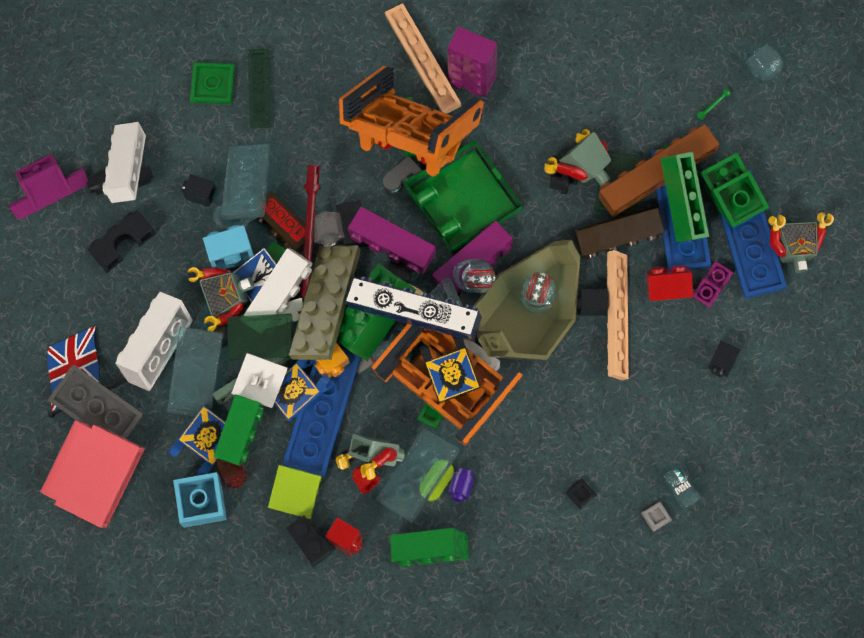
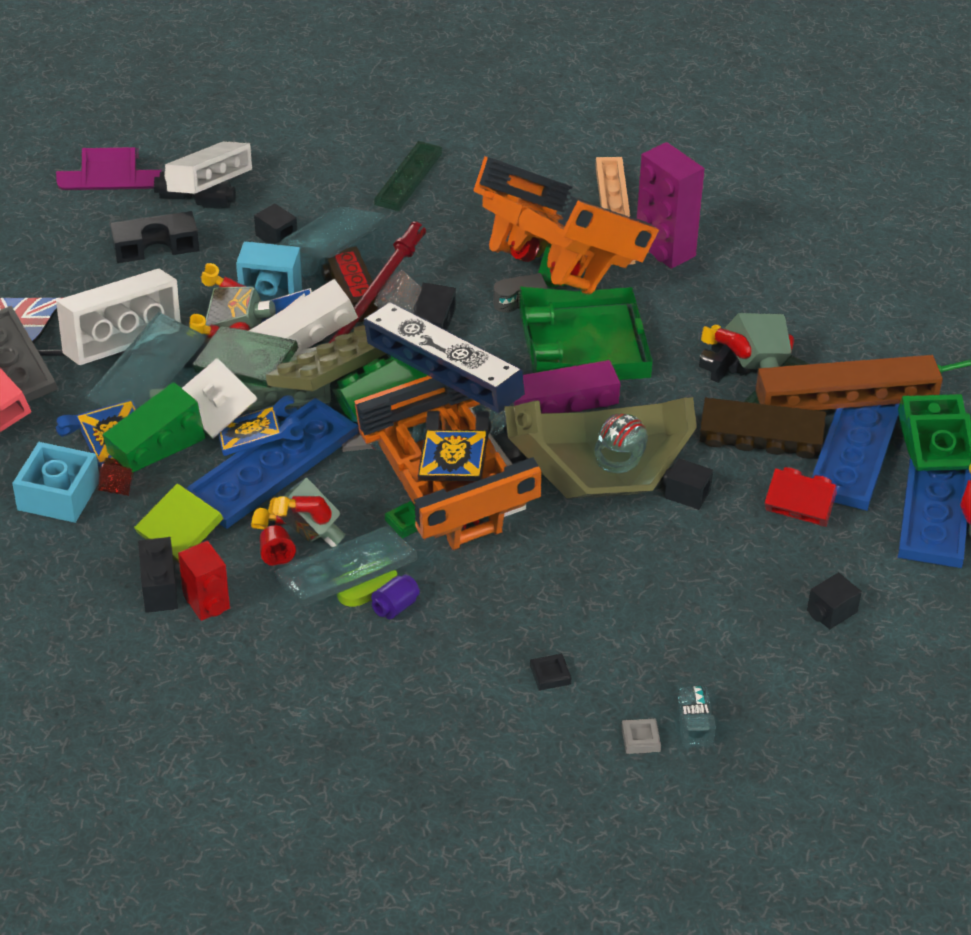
camera: 20 degrees right, 30 degrees down
green tile [190,62,235,105] -> none
light orange brick [314,343,349,378] -> none
magenta brick [348,207,436,274] -> none
green wedge [390,528,469,568] -> none
clear light blue helmet [453,259,495,294] -> none
light nougat plate [607,250,629,380] -> none
green brick [660,152,709,243] -> none
magenta slope [693,261,734,308] -> none

